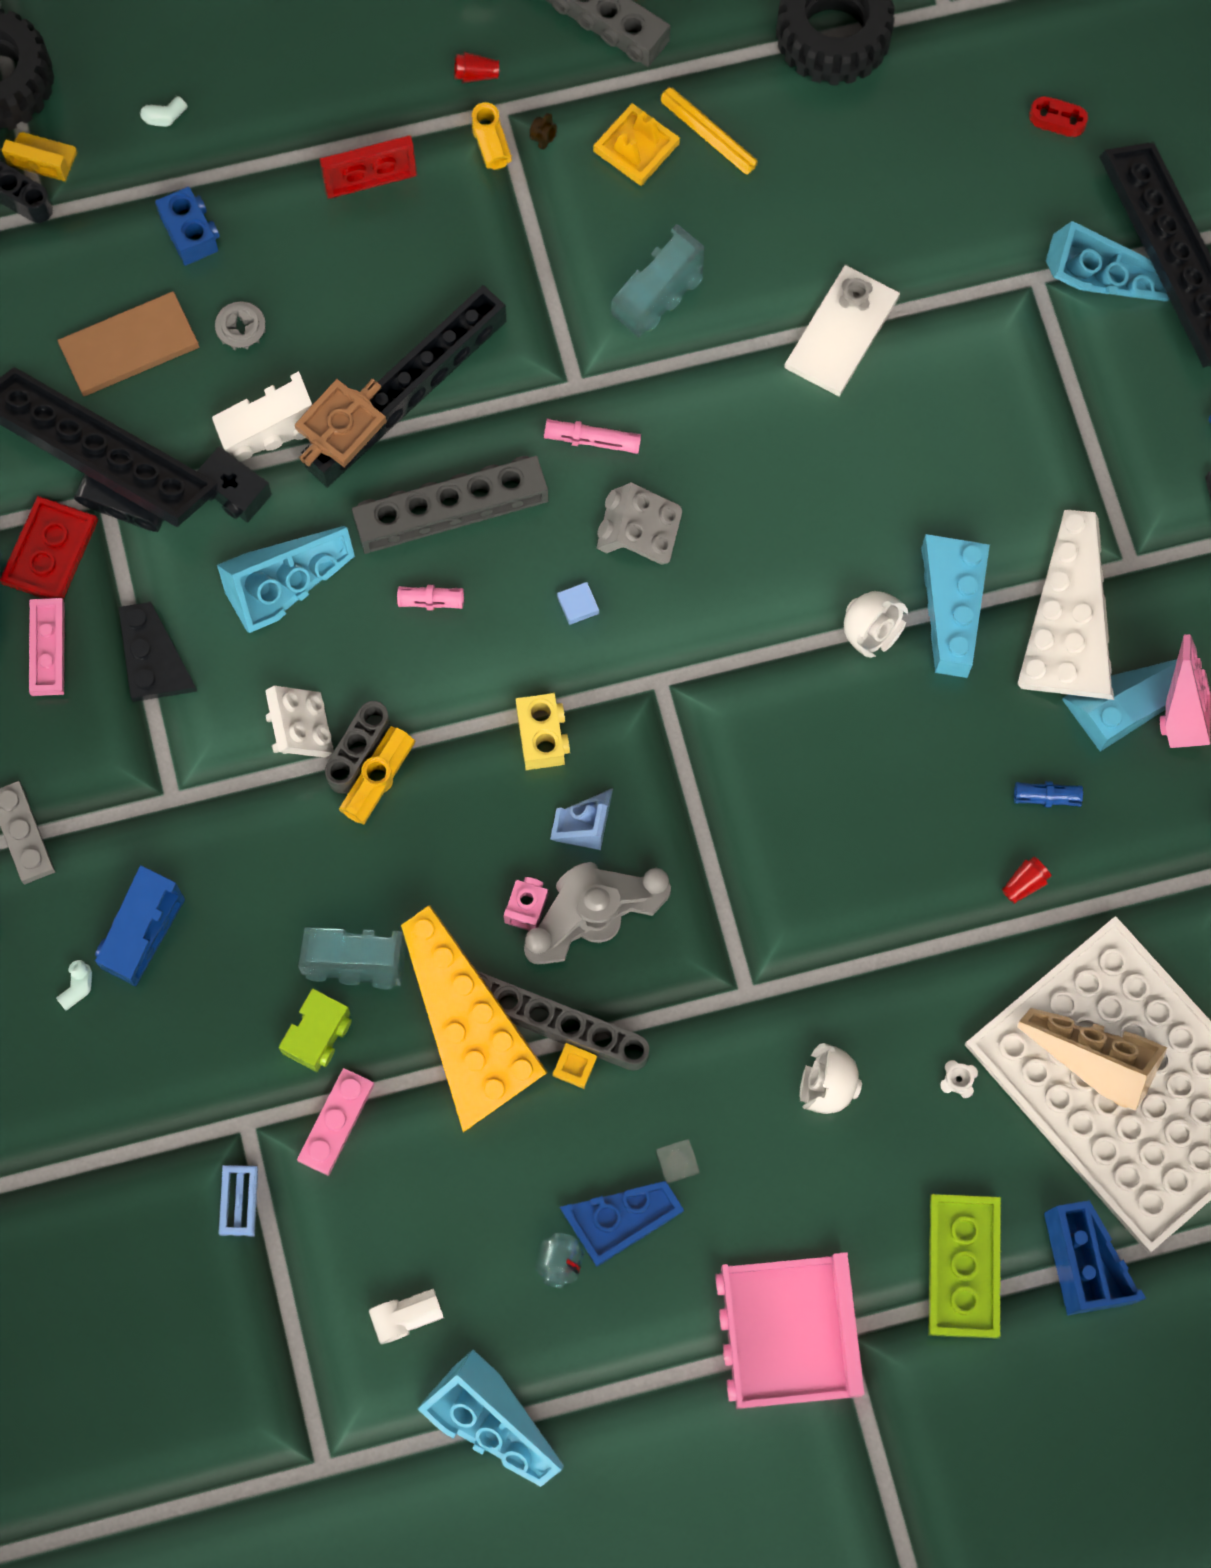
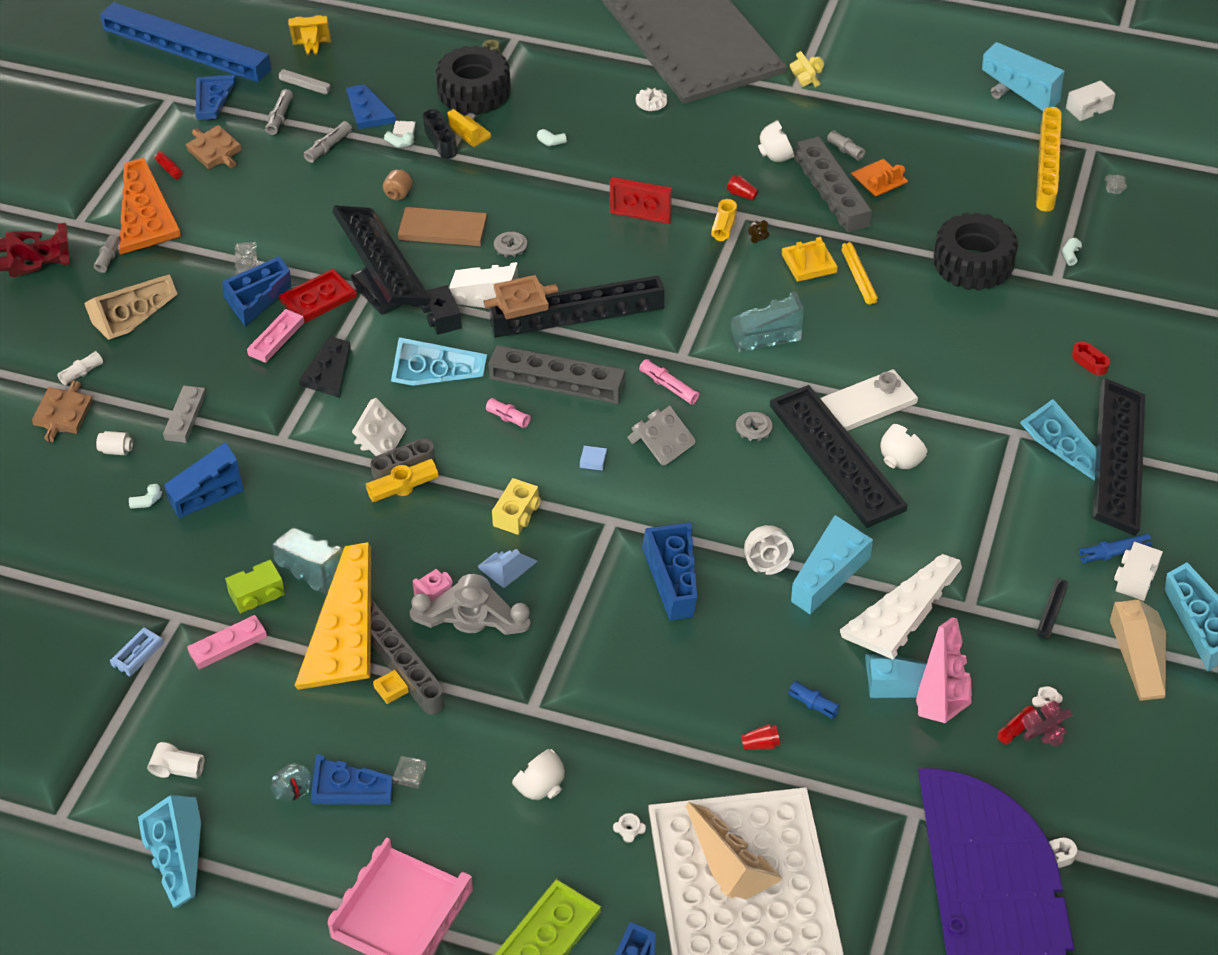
camera: 35 degrees right, 25 degrees down
blue brick [155,186,220,266] -> none
none -> medium nougat head [383,170,413,200]
none -> blue wedge [642,522,697,620]
none -> light grey gear [736,412,772,442]
none -> black plate [770,385,908,528]
none -> white cylinder [880,424,927,470]

